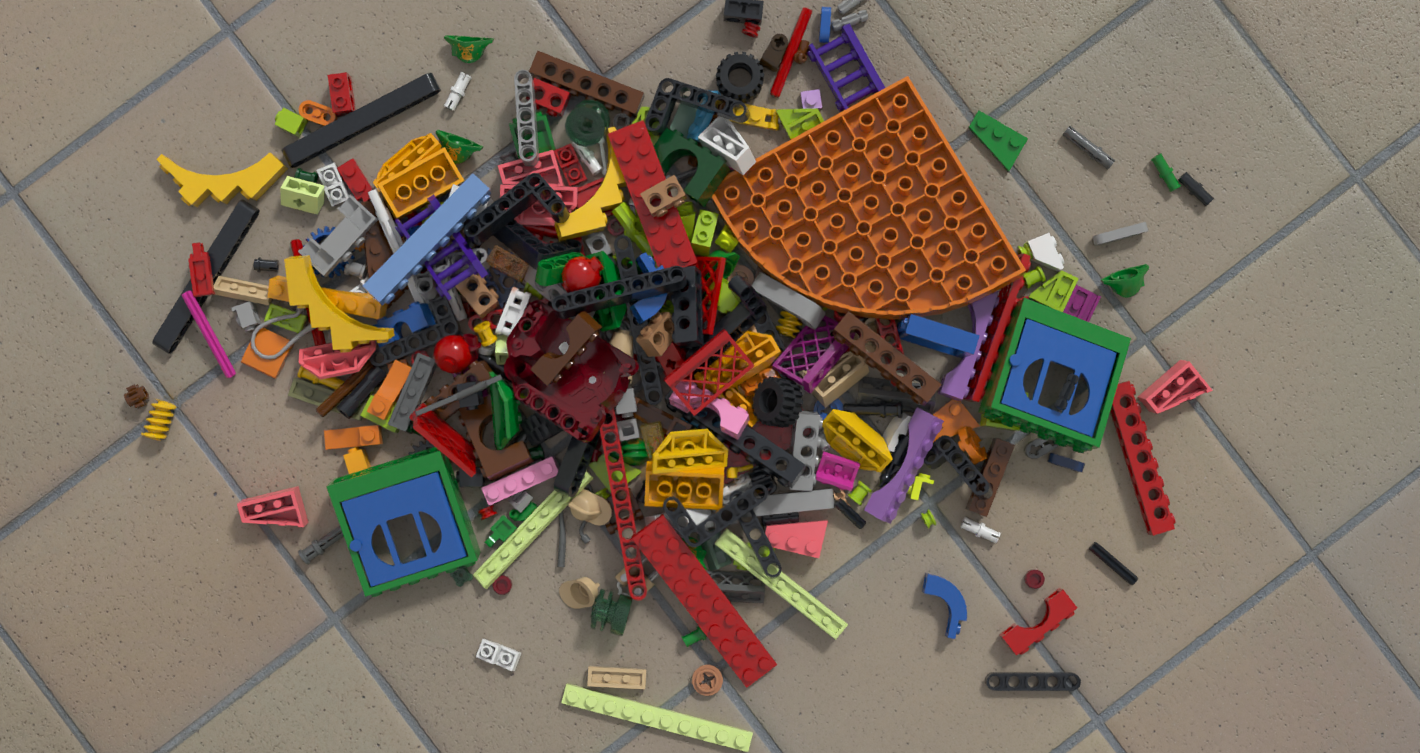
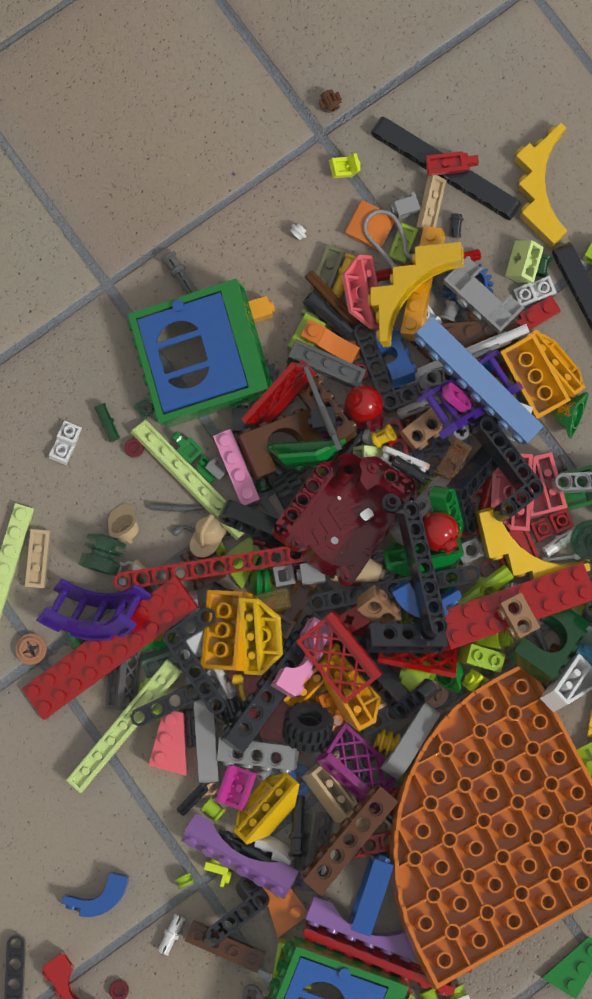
camera: 90 degrees right, 5 degrees down
yellow piece [141,398,177,441] -> none
dark pink axle [182,290,236,378] -> none
coral wedge [237,486,309,527] -> none
orange slope [324,425,383,450] -> none
red bush [478,505,497,521] -> none
reddish brown arch [530,311,602,386] -> none
orange plate [957,426,987,465] -> none
none -> dark purple fence [36,579,151,641]
none -> dark green pin [94,403,120,443]
none -> white plate [290,223,307,240]
none -> neon yellow bracket [329,153,360,178]
none -> black plate [382,493,401,513]
none -> black pin [391,455,431,486]
none -> dark pink plate [441,383,471,413]

